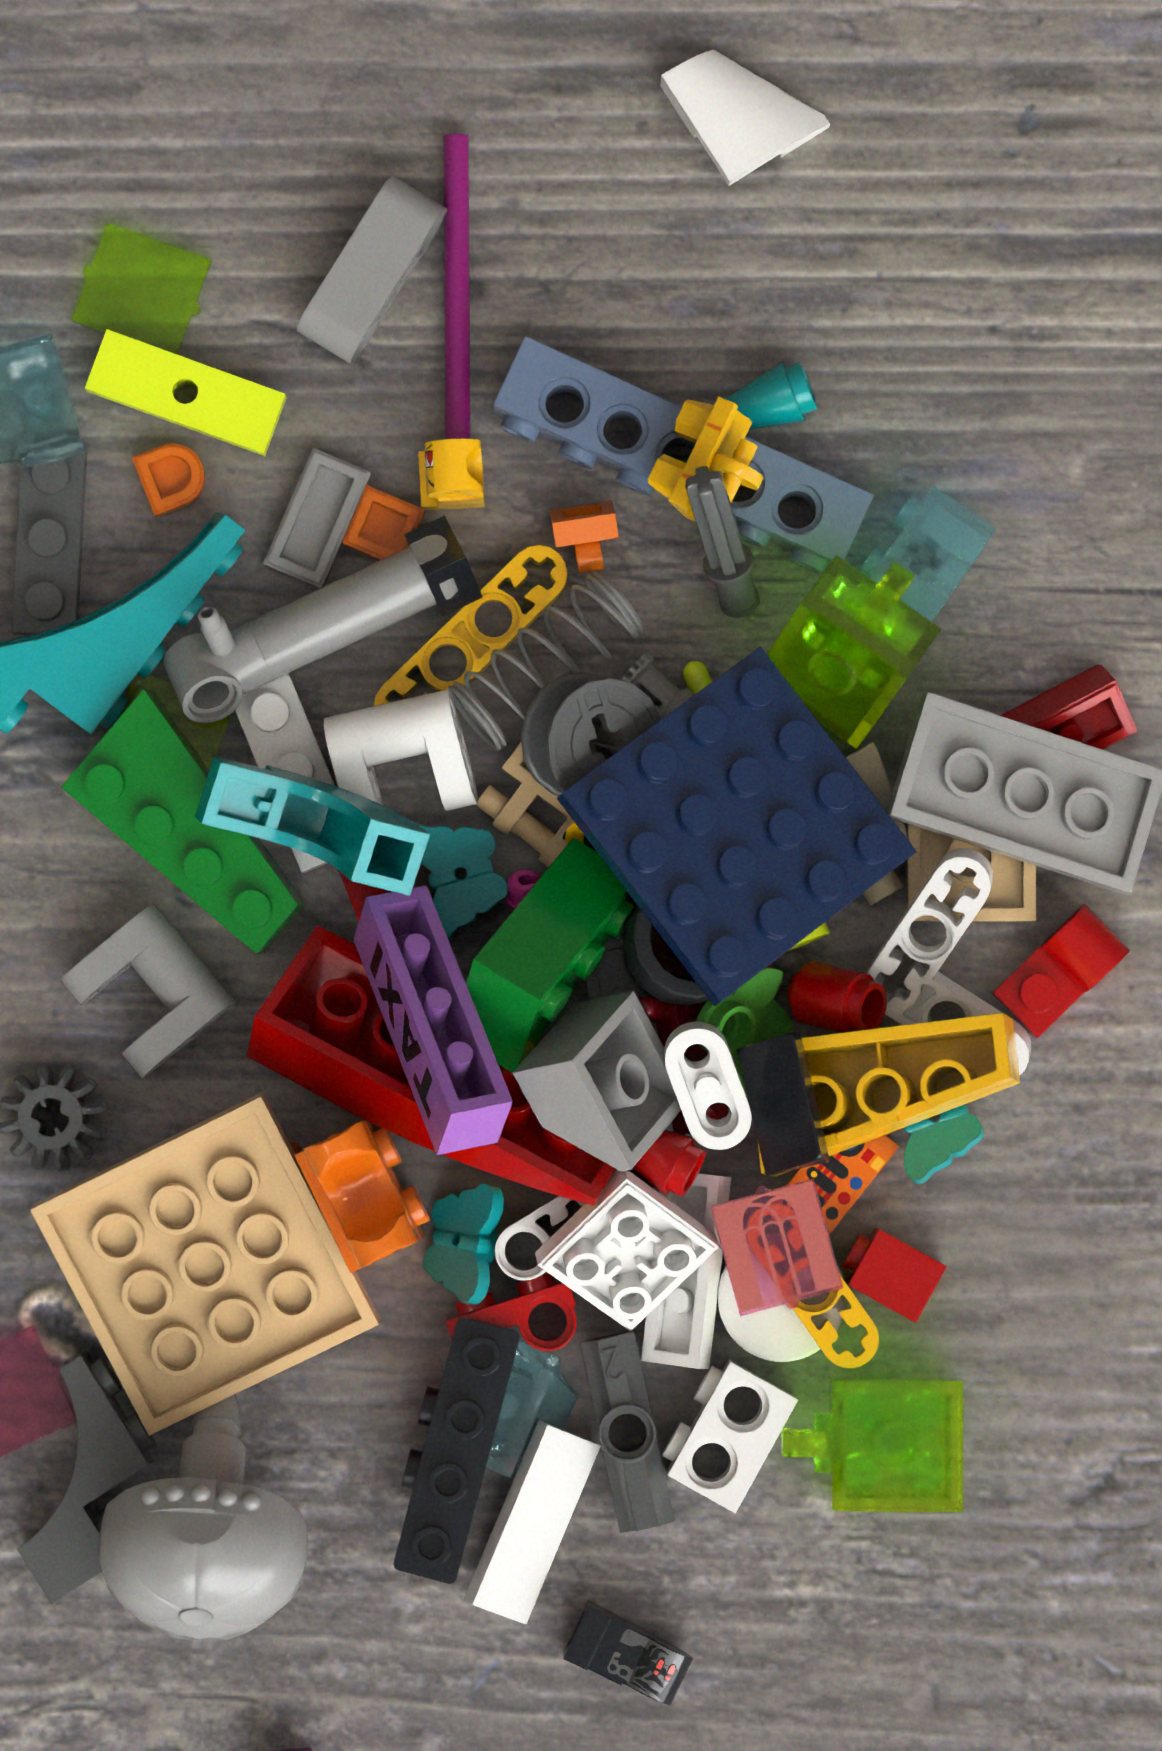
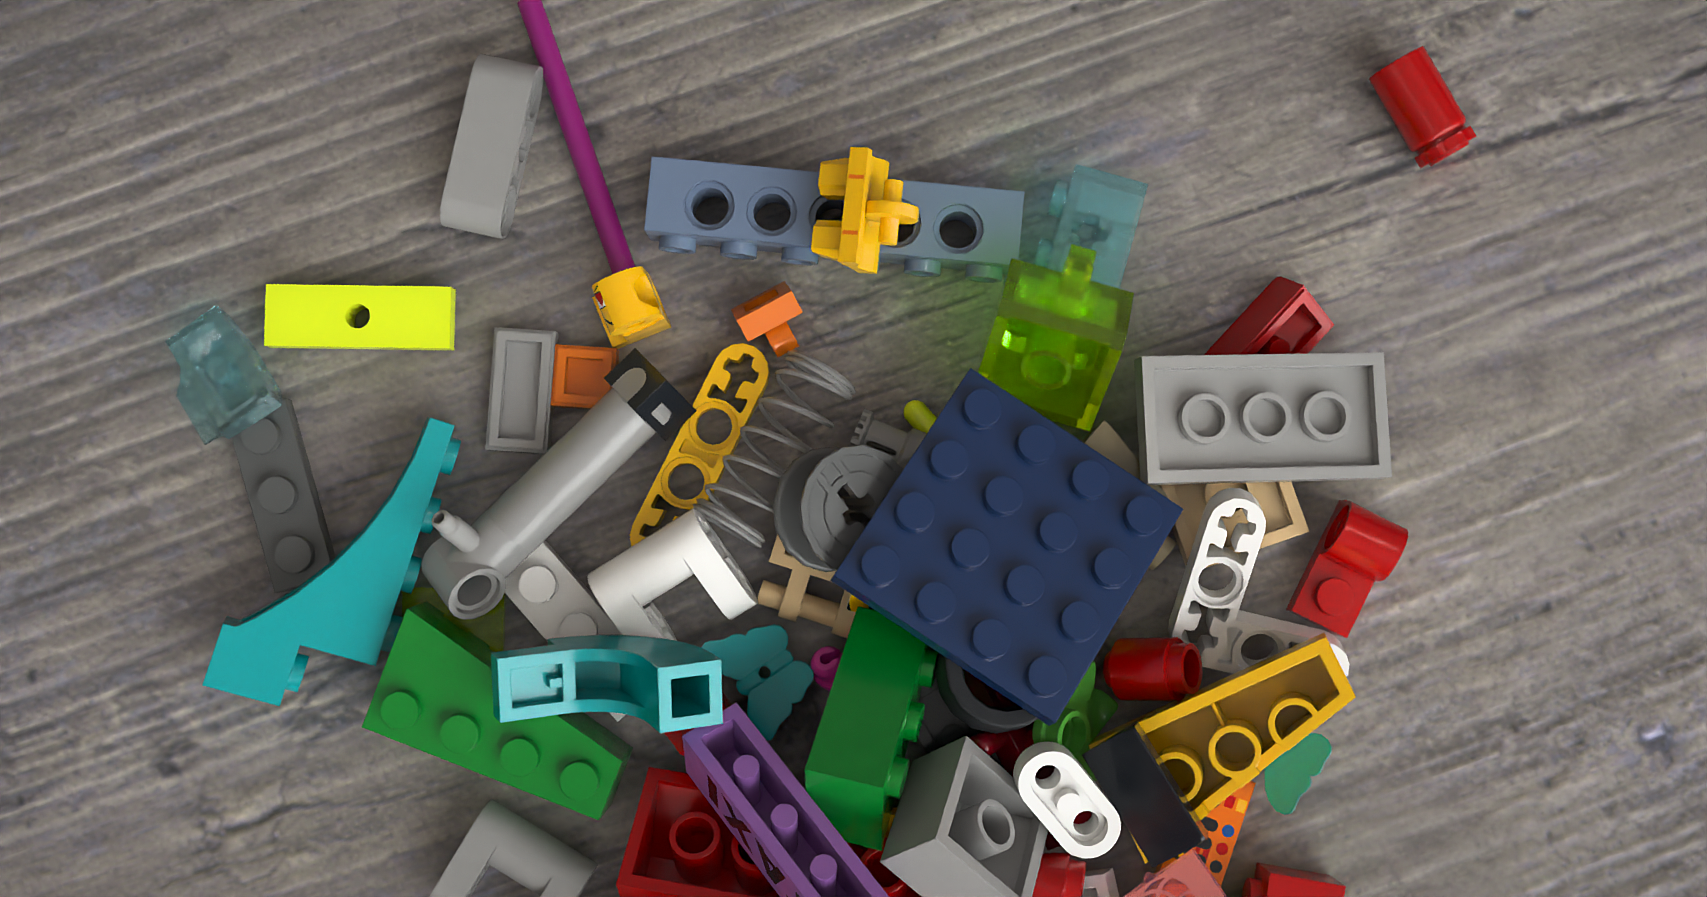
camera: 15 degrees left, 0 degrees up
clear neon green piece [71,223,212,355] -> none
orange tile [132,443,206,519] -> none
dark grey axle [685,466,760,618] -> none
teal cone [724,361,818,430] -> none

